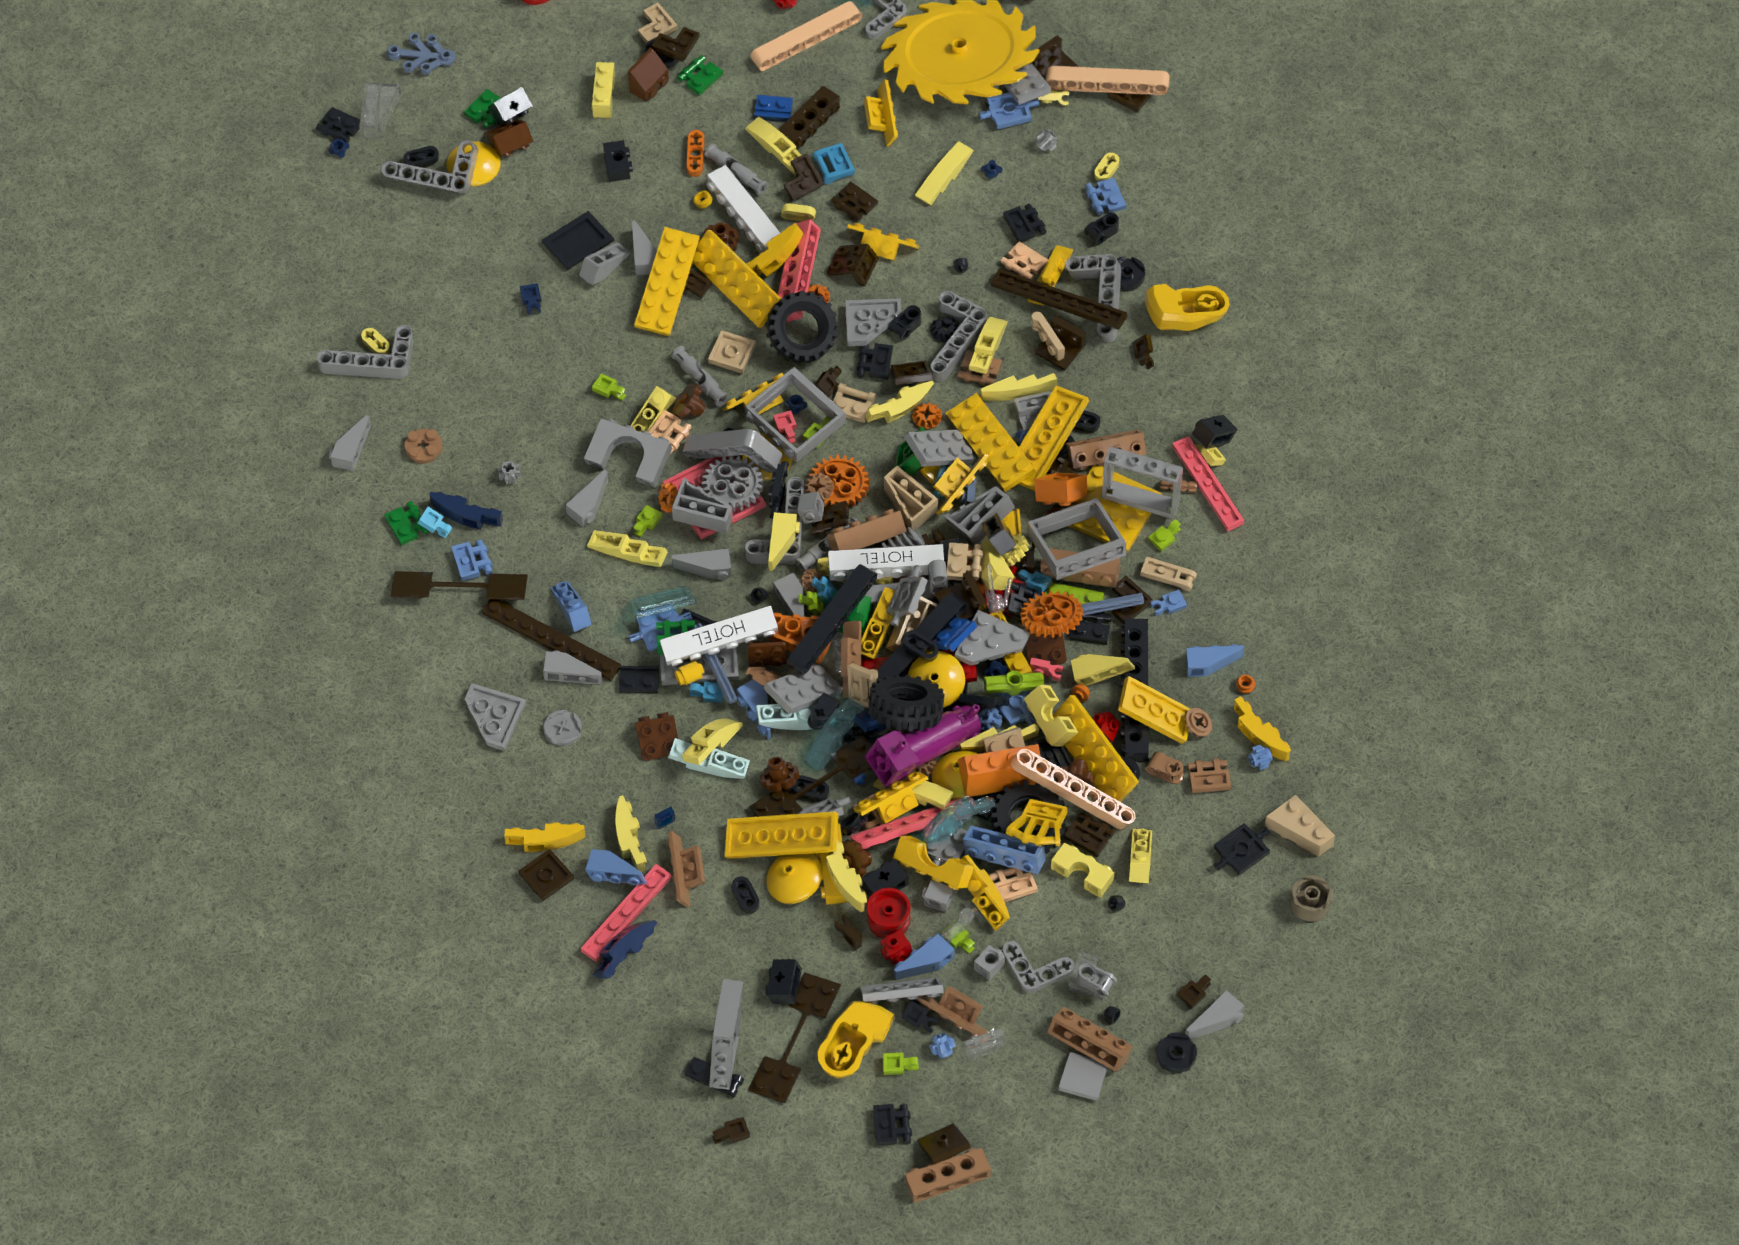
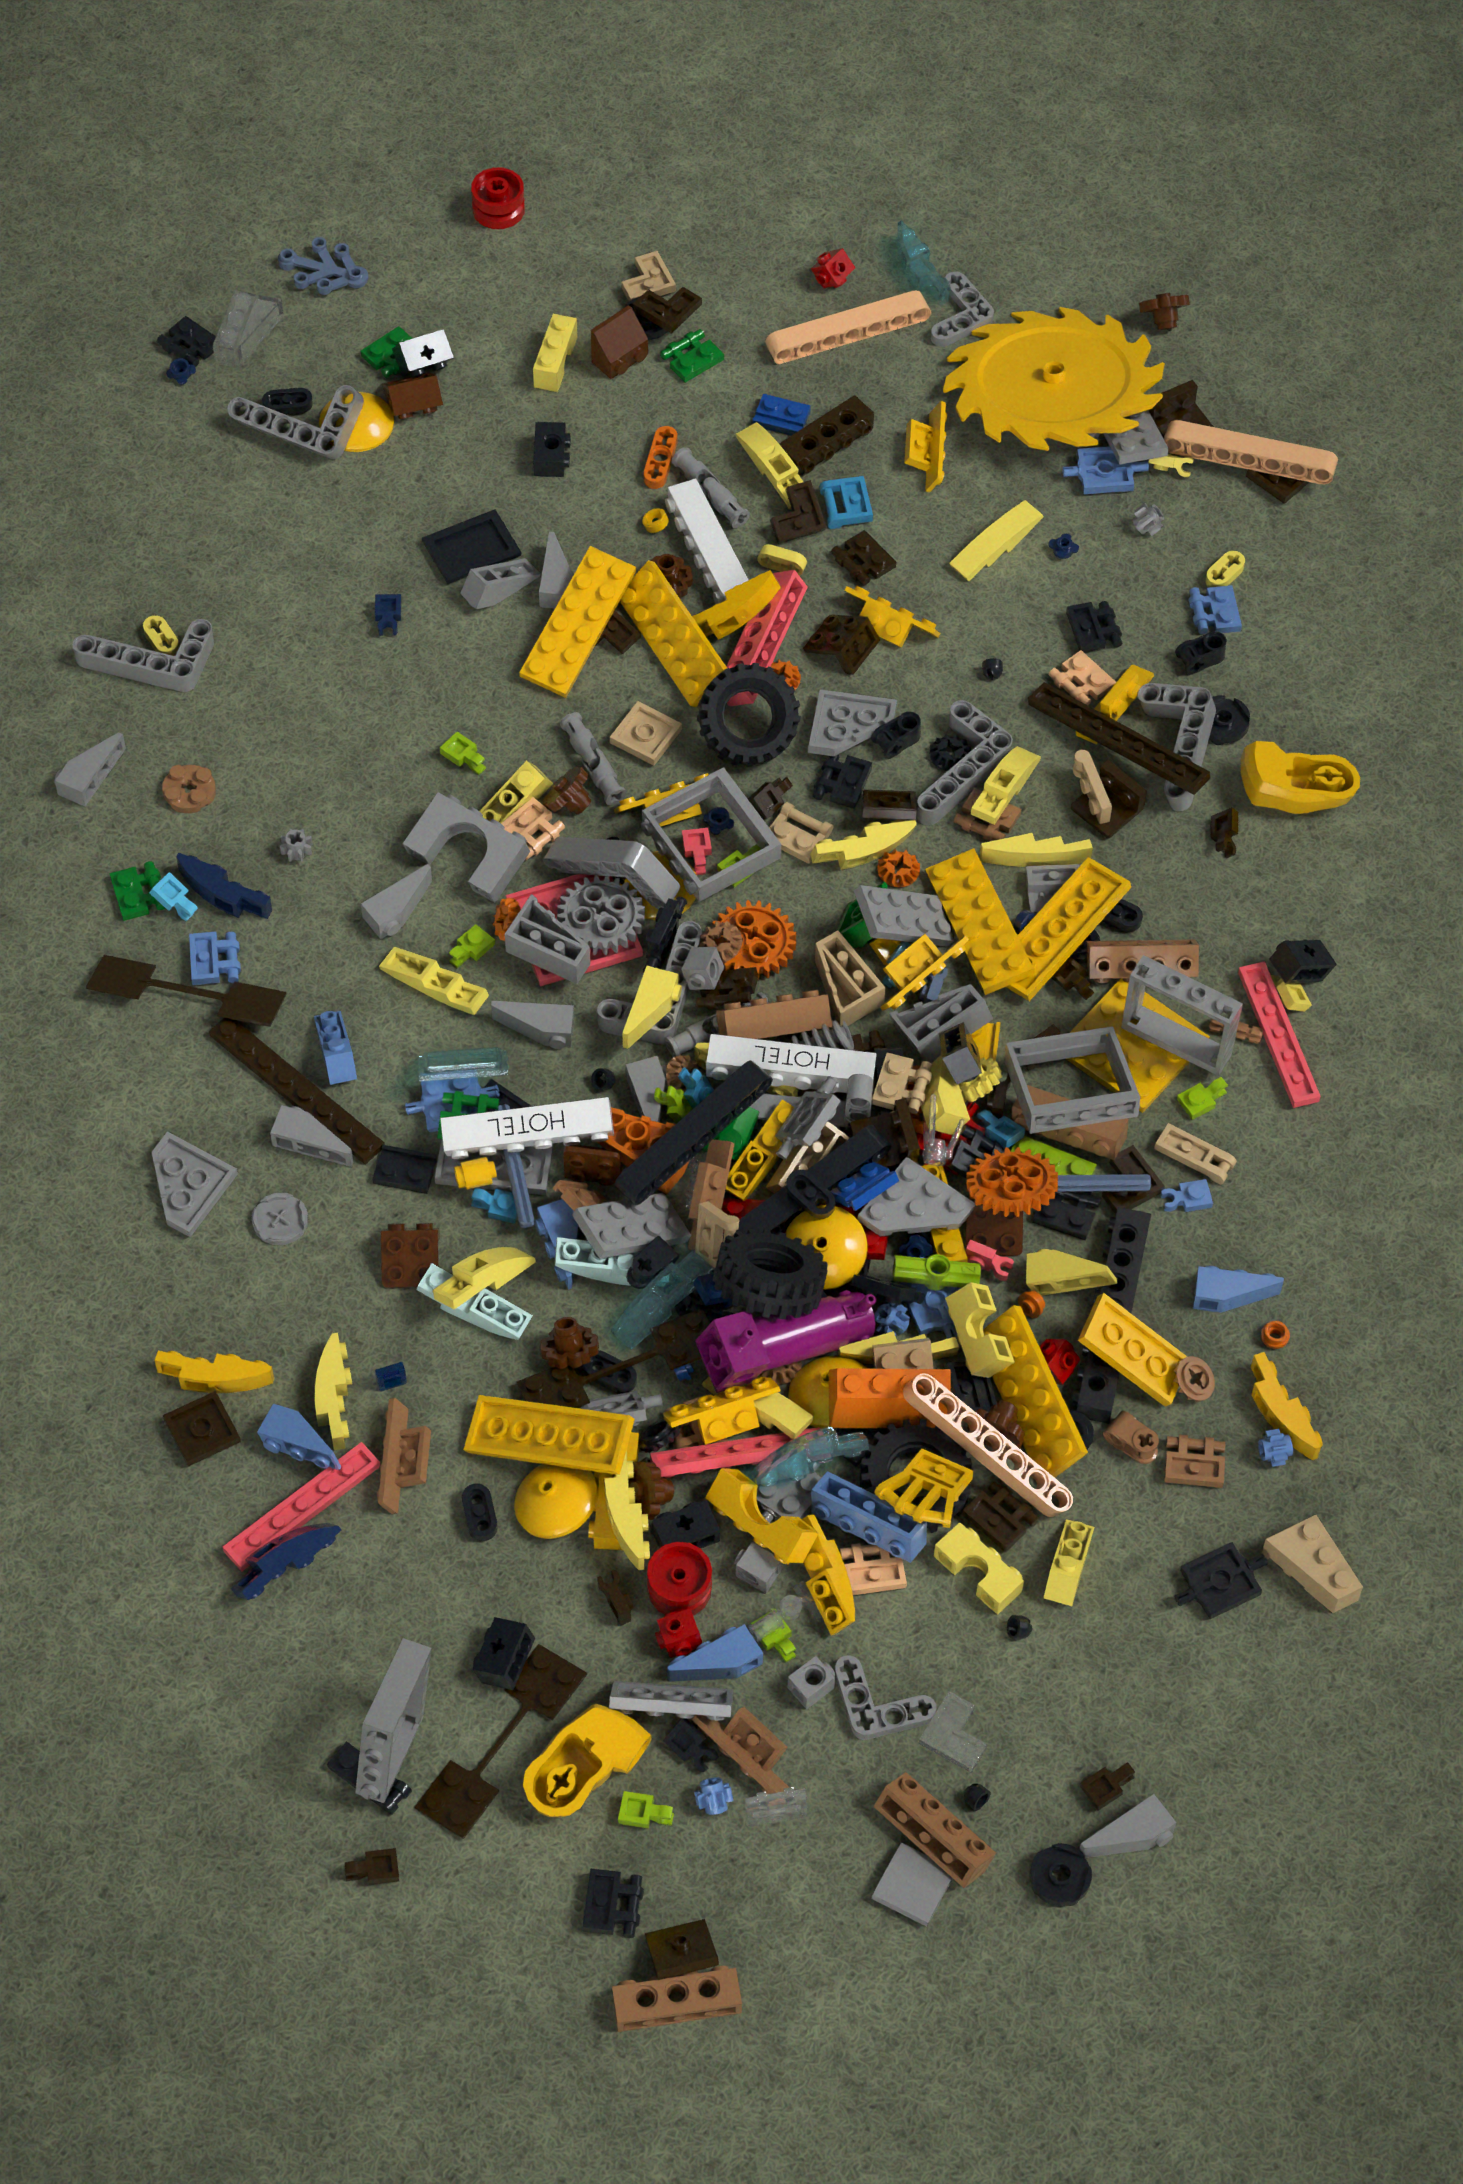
camera: 10 degrees right, 0 degrees up
orange brick [1035,473,1088,506] -> none
light grey piece [1077,963,1117,998] -> none
dark tan brick [1290,875,1332,922] -> none

